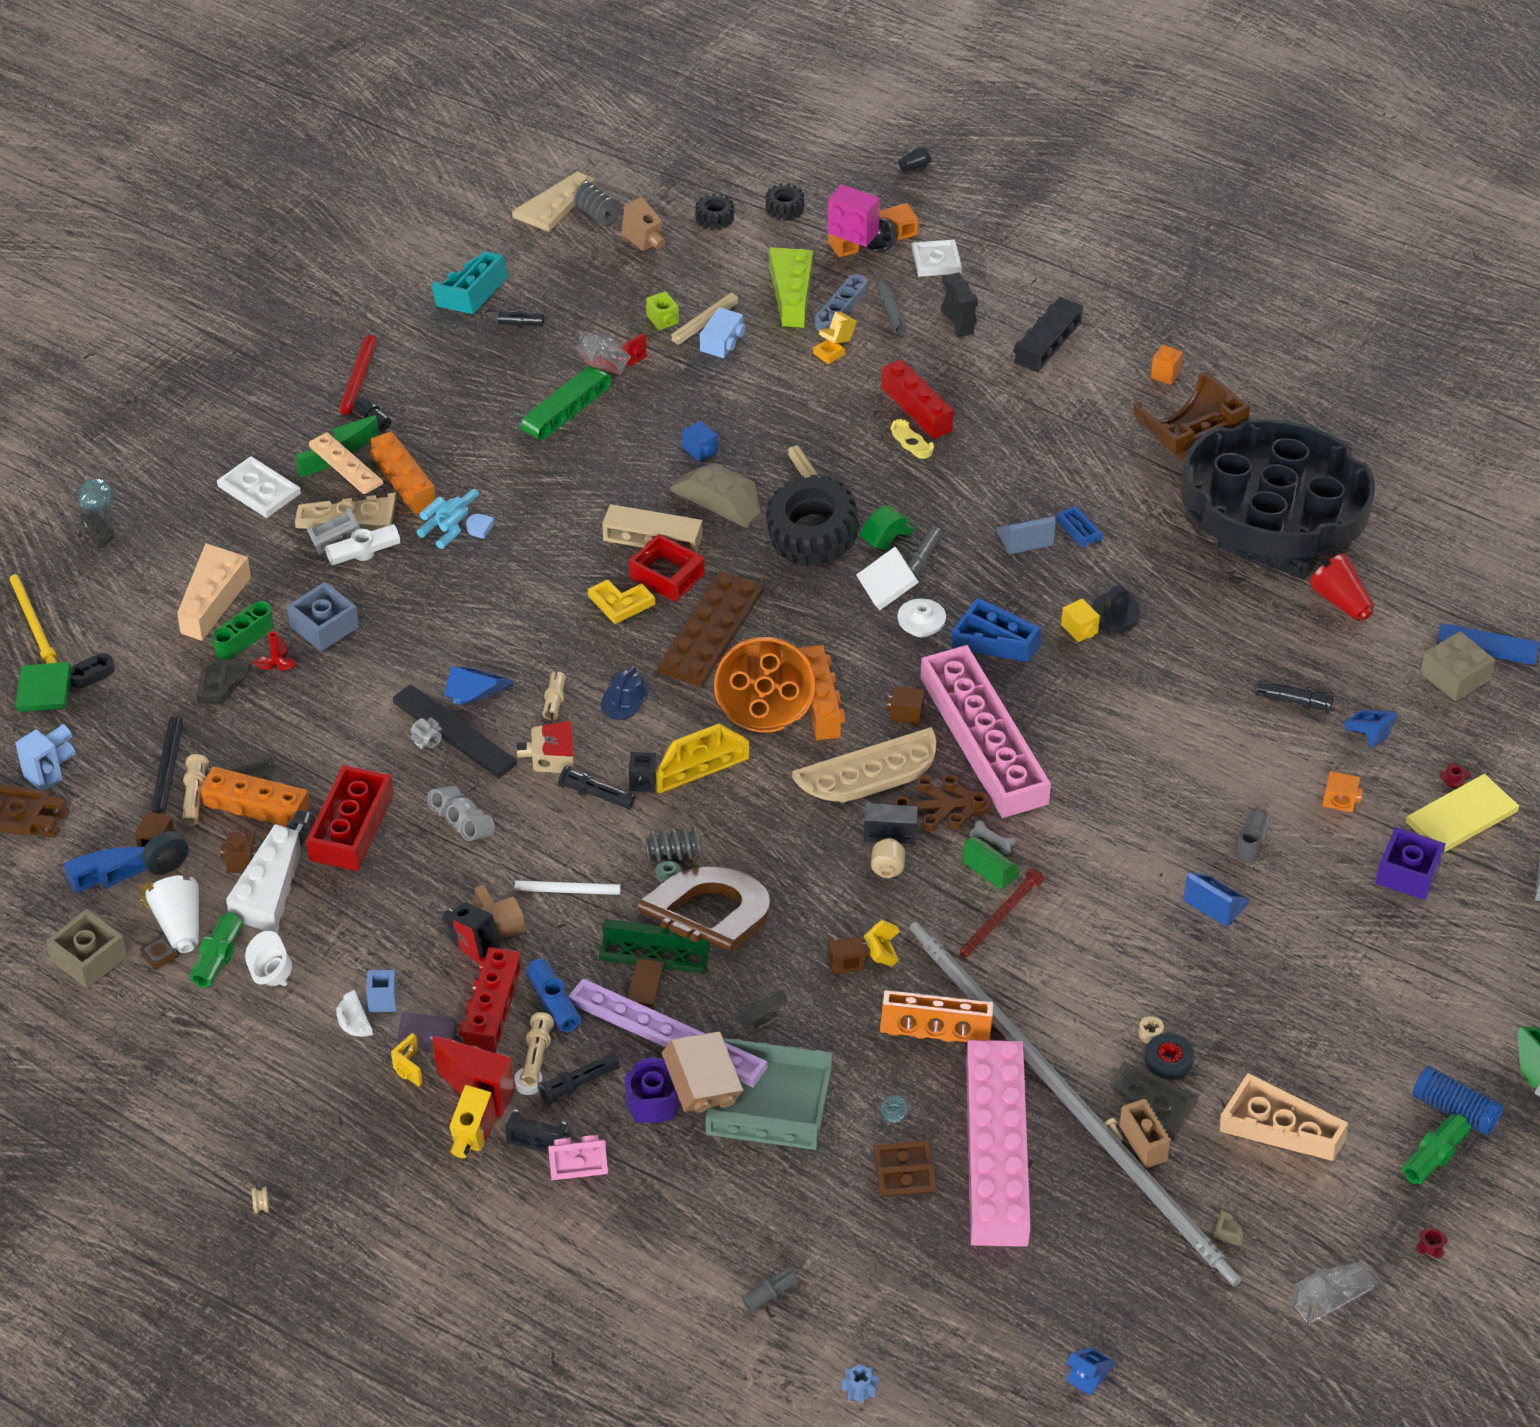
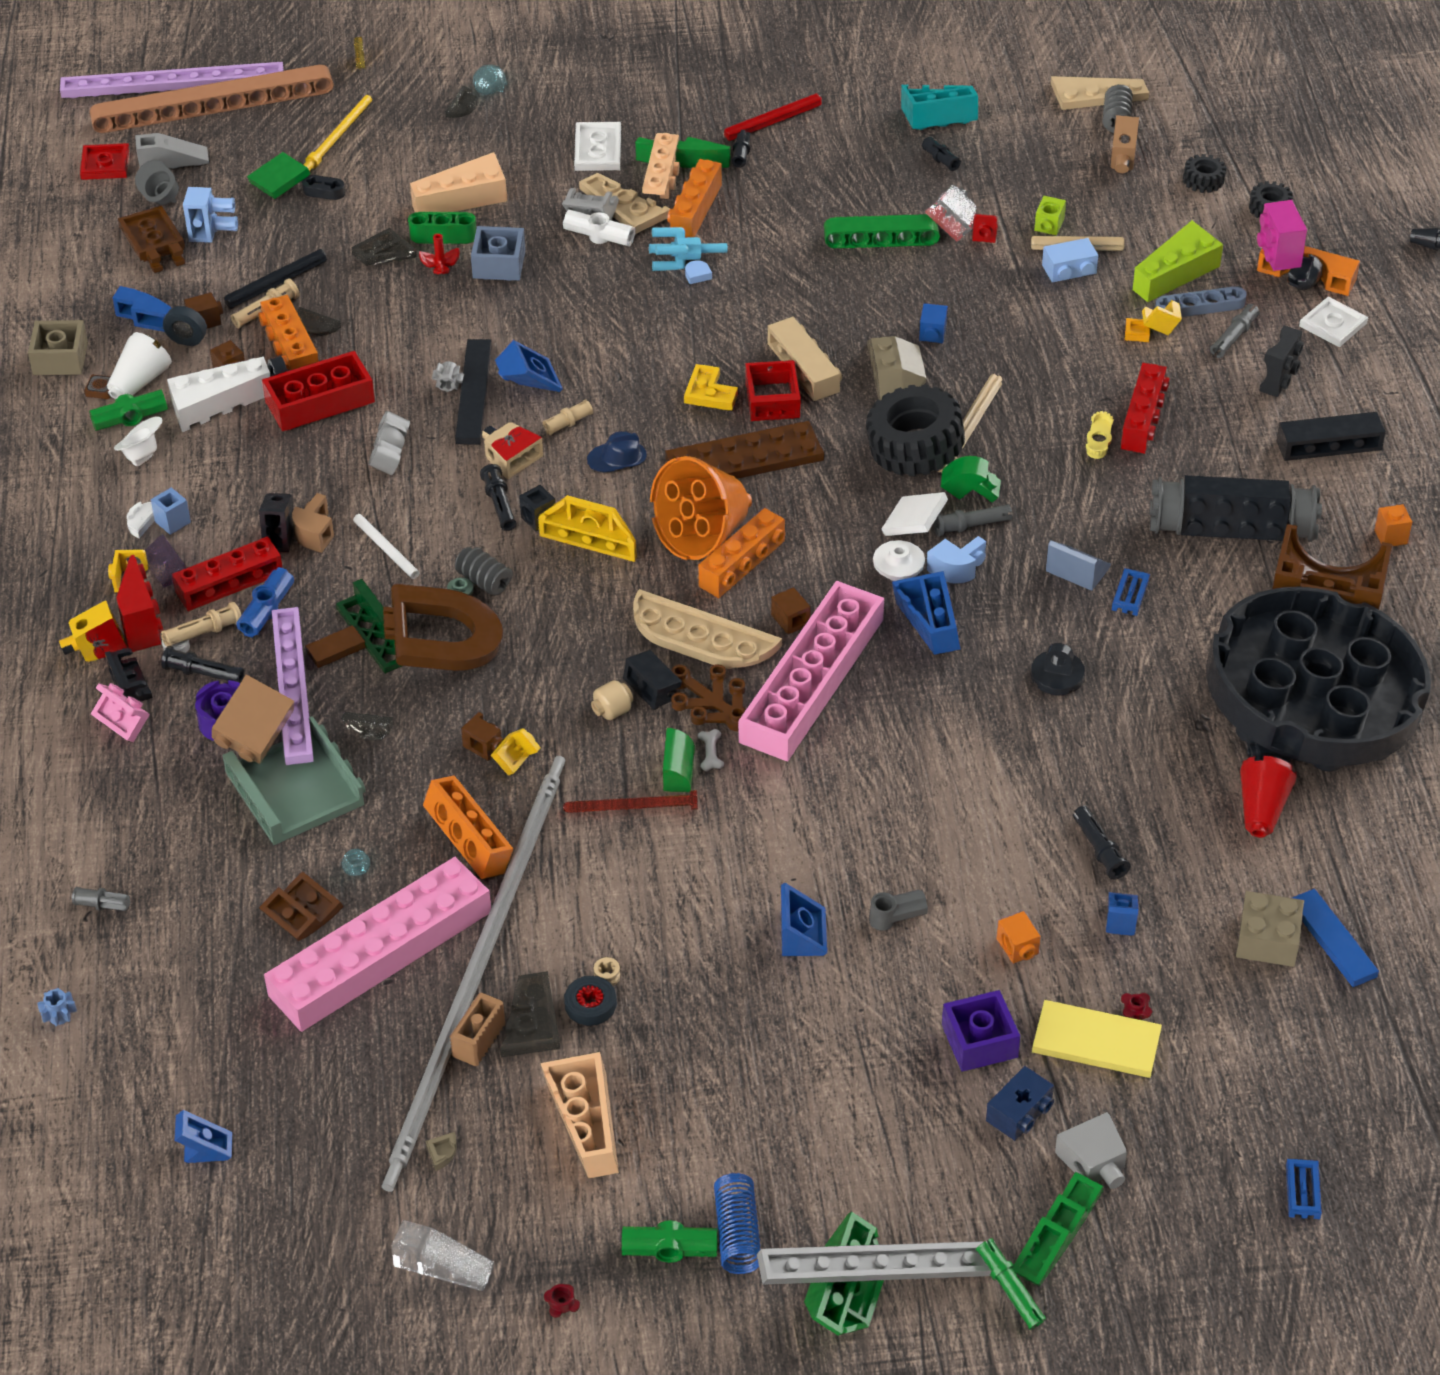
camera: 50 degrees right, 0 degrees up
yellow brick [1061,598,1100,642] -> none
none -> light blue brick [927,536,986,583]
none -> dark blue brick [986,1066,1054,1141]
none -> black brick [1149,475,1322,542]

